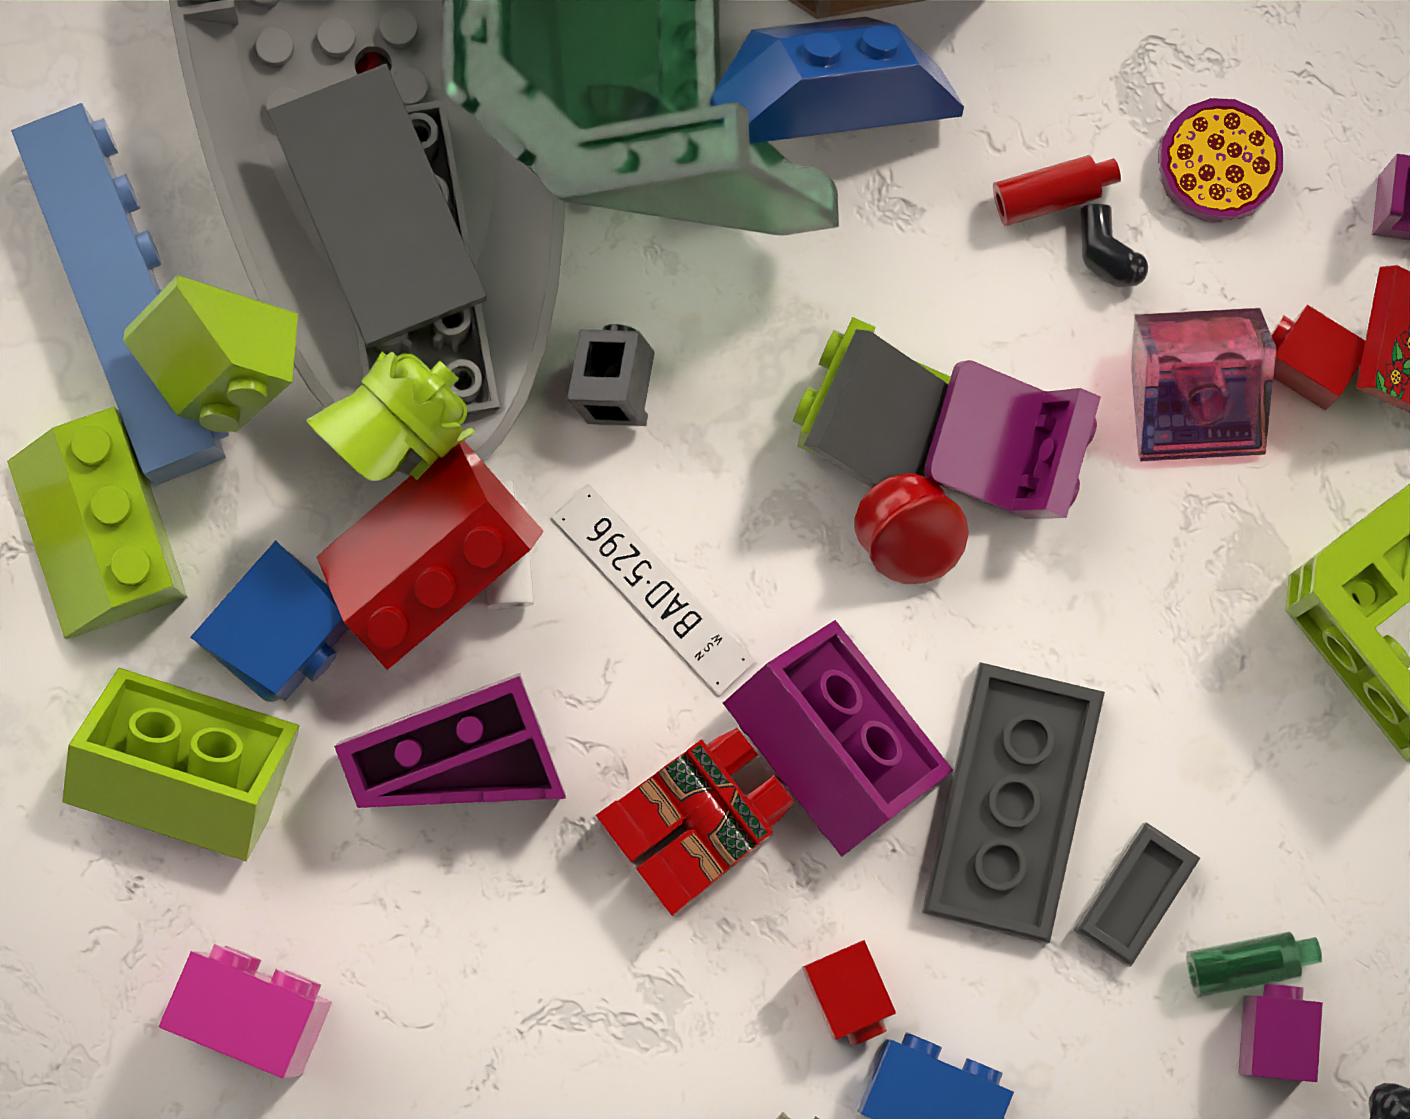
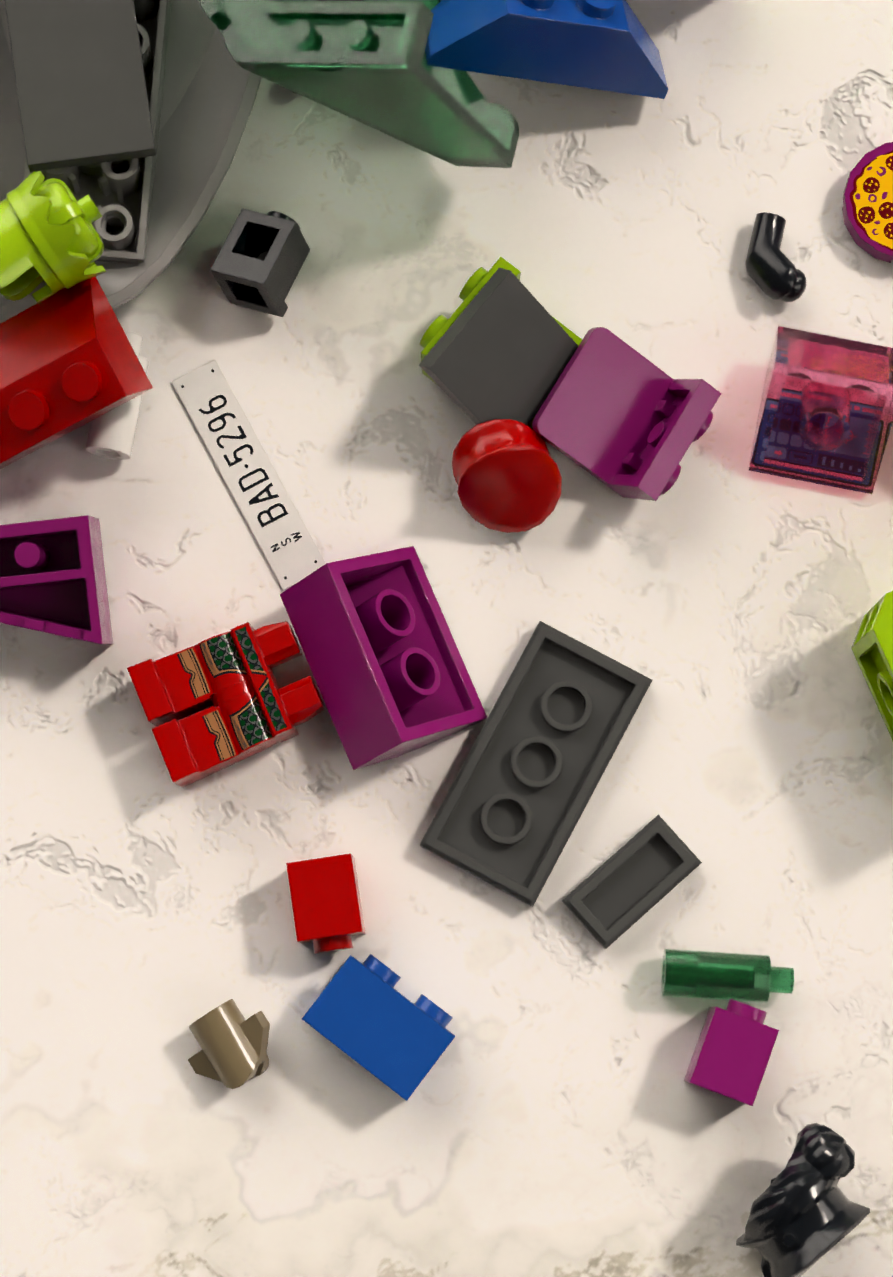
camera: 20 degrees right, 0 degrees up
red cylinder [993,155,1121,226] -> none

